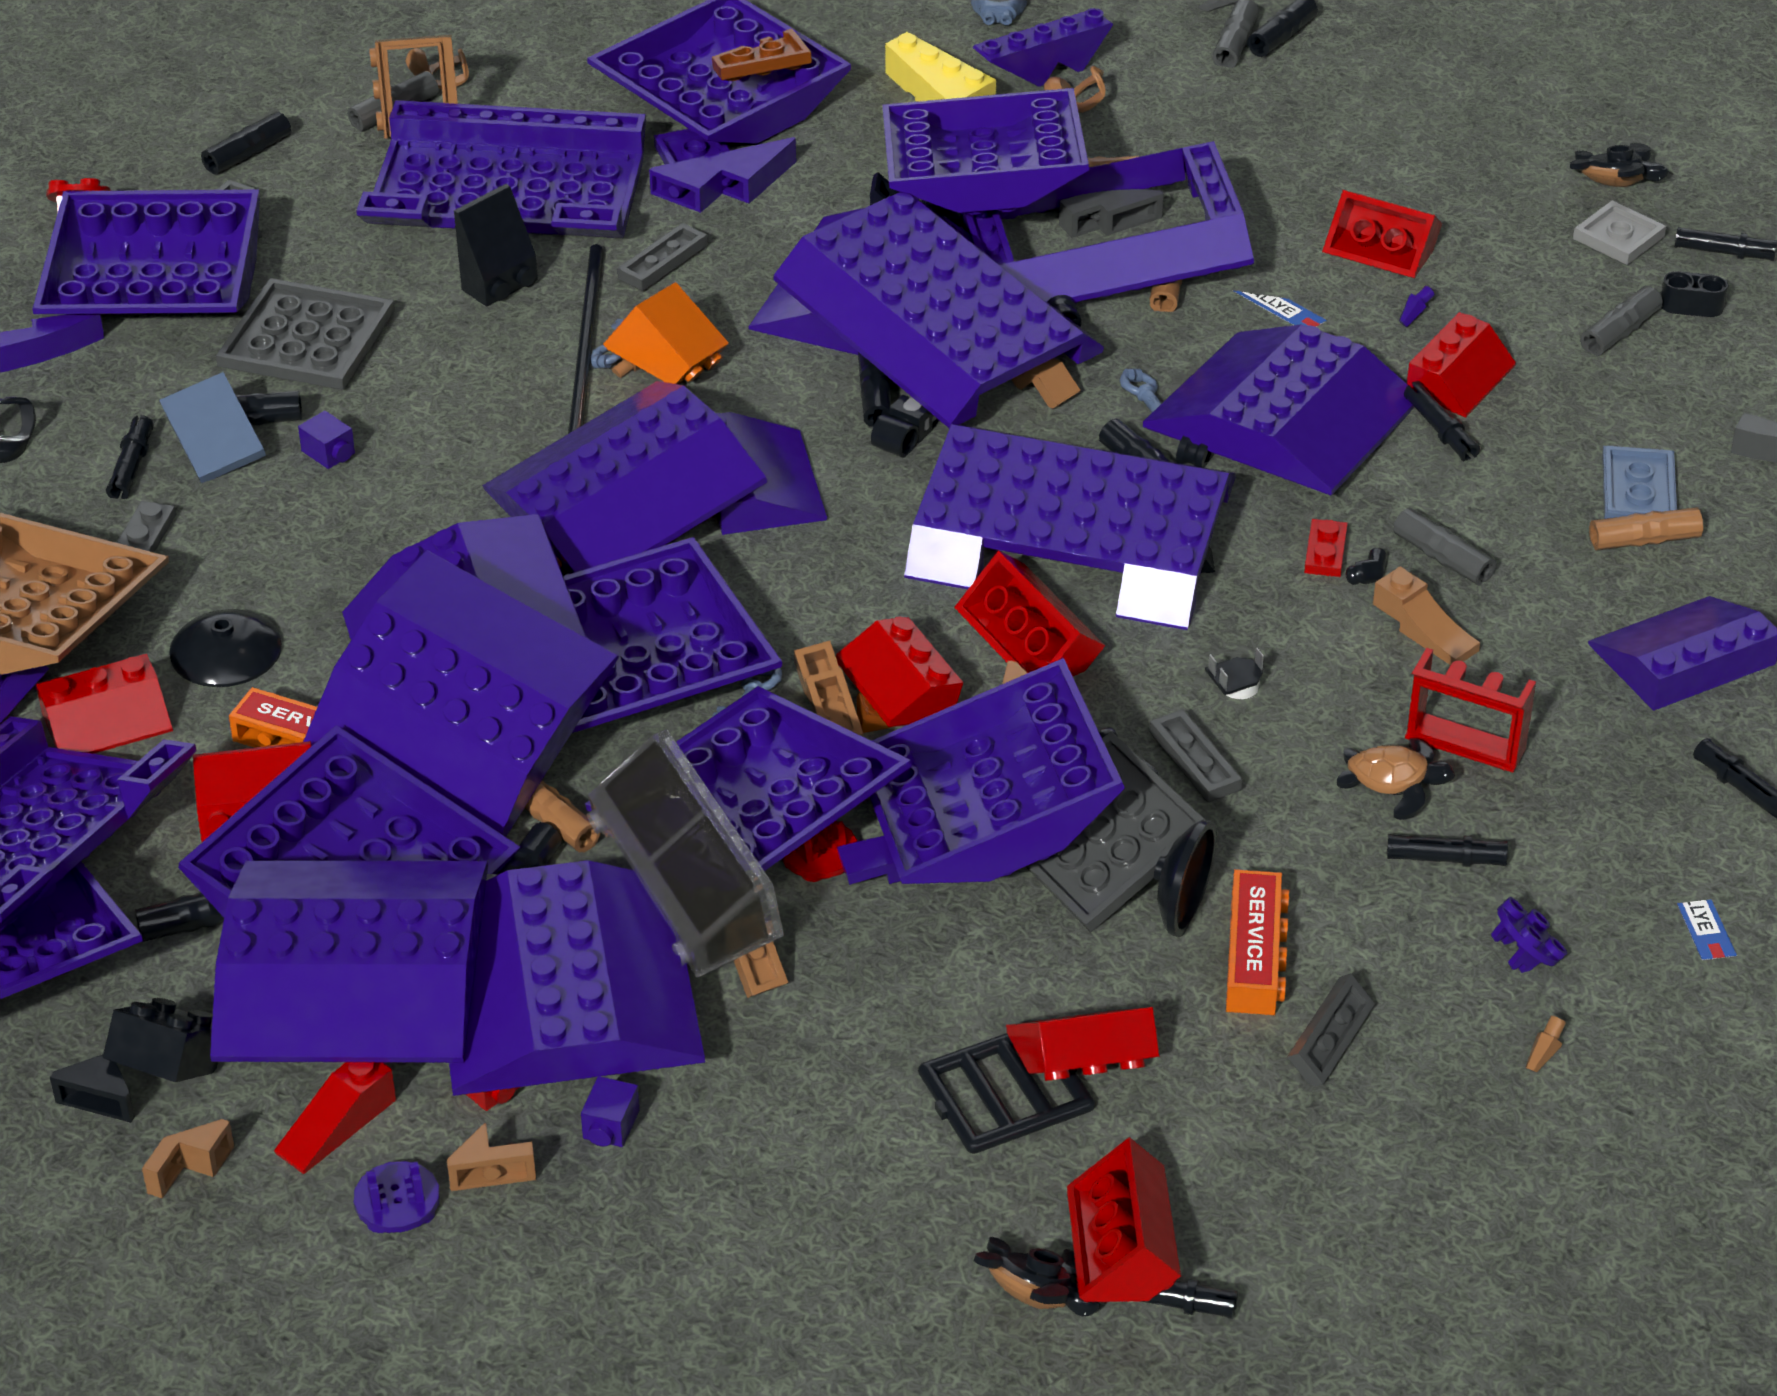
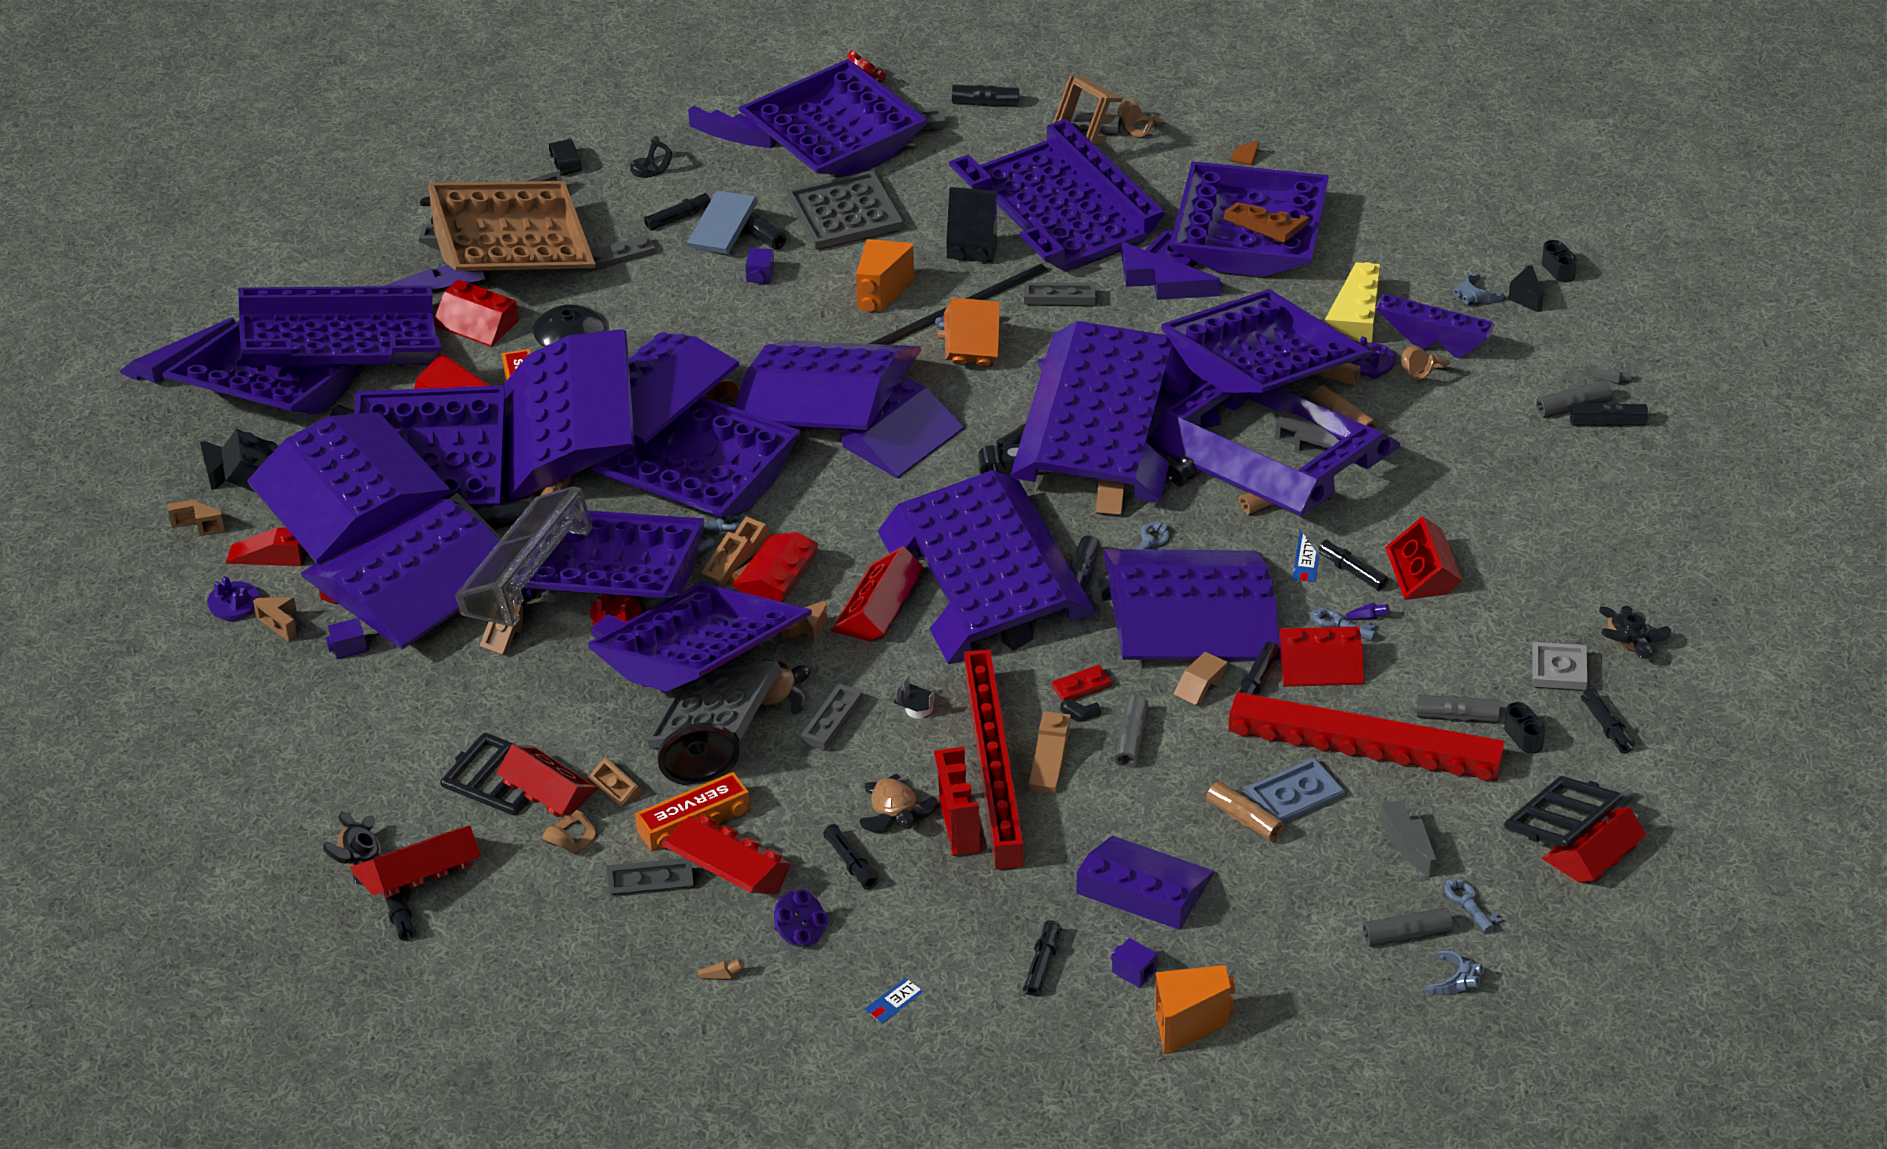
camera: 55 degrees right, 0 degrees up
none -> medium nougat piece [542,810,596,854]
none -> medium nougat slope [588,757,646,808]
none -> red slope [662,814,791,894]
none -> orange slope [856,239,915,312]
none -> red brick [964,649,1023,869]
none -> medium nougat slope [1173,652,1229,706]
none -> red brick [1228,692,1505,781]
none -> dark orange slope [1230,141,1259,166]
none -> sand blue piece [1311,607,1376,641]
none -> black pin [1318,539,1388,592]

